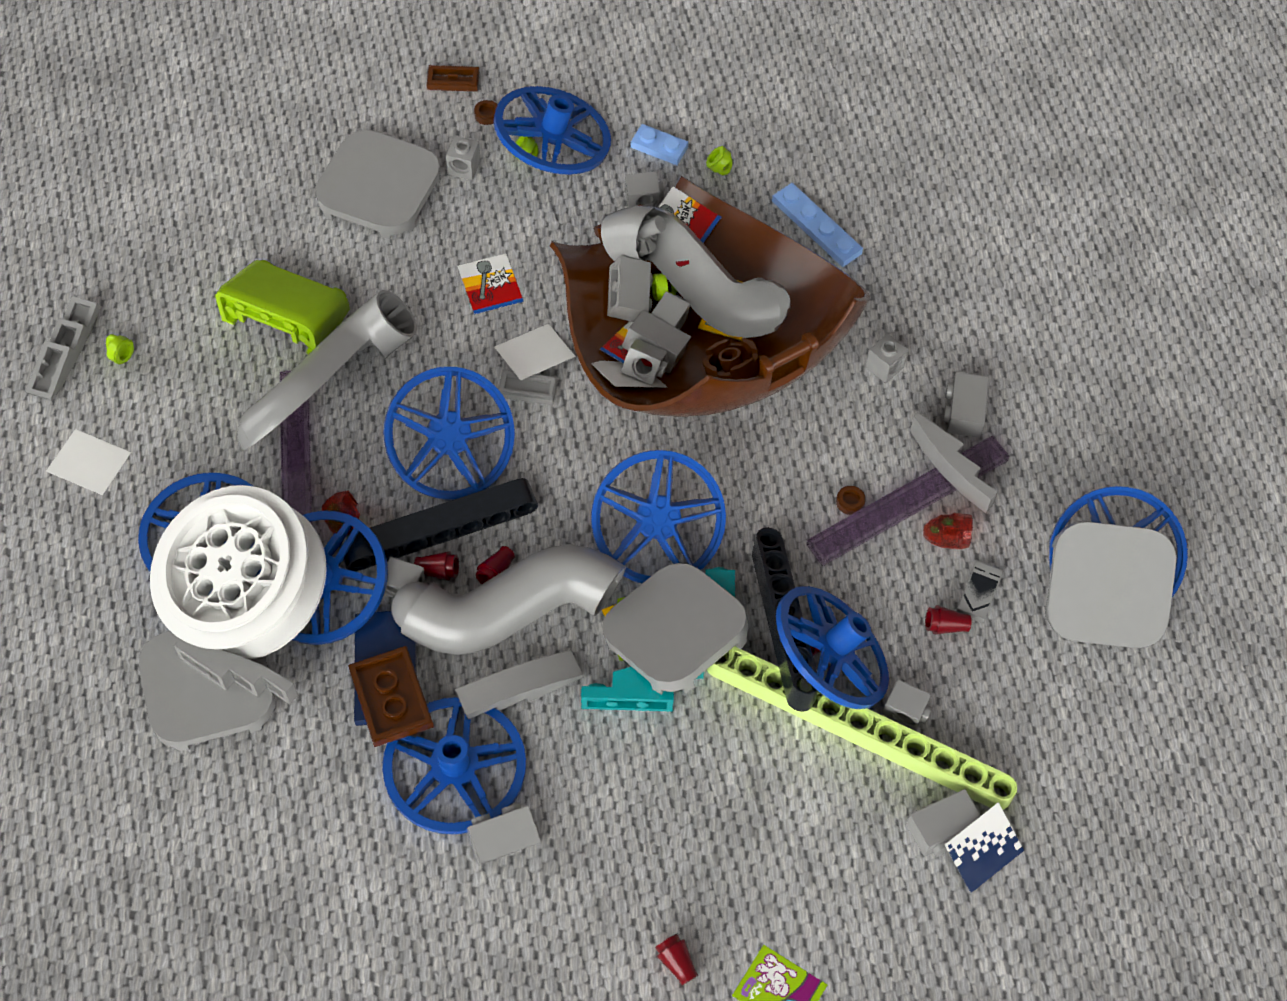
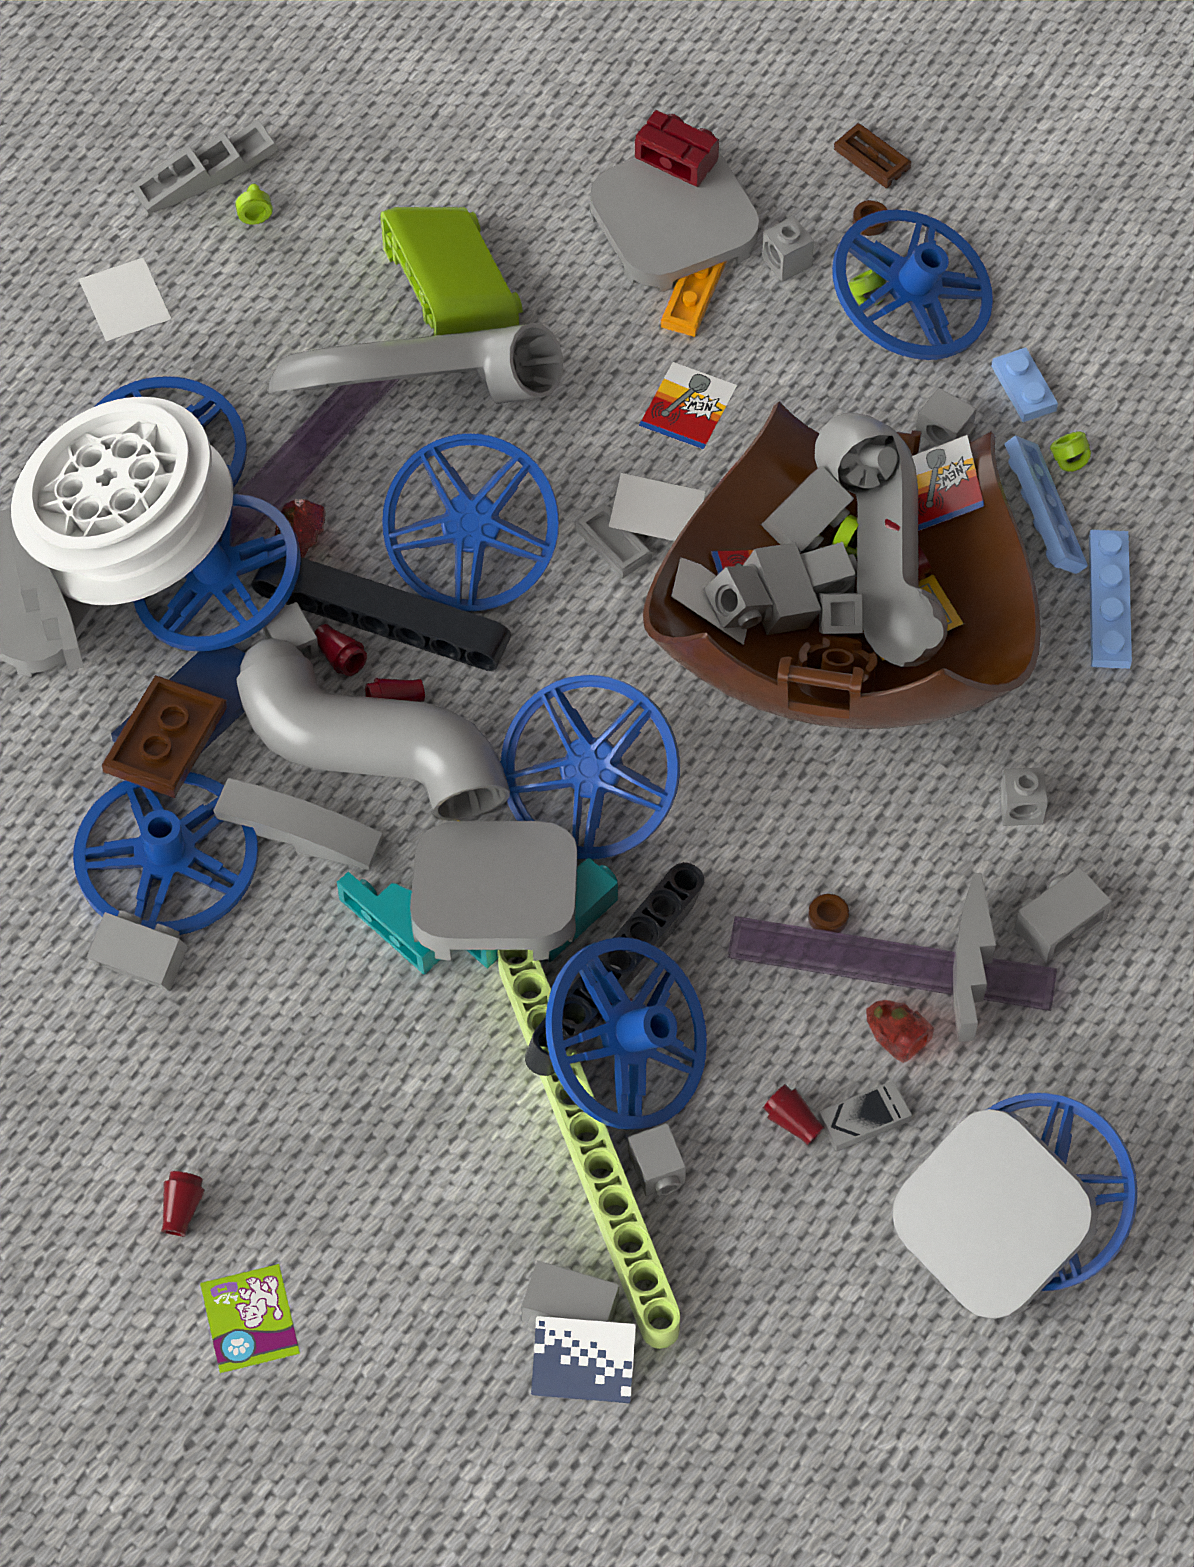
camera: 45 degrees right, 0 degrees up
none -> dark red brick [635,110,719,187]
none -> light orange tile [661,261,727,337]
none -> light grey brick [819,593,863,634]
none -> light blue plate [1004,435,1088,574]

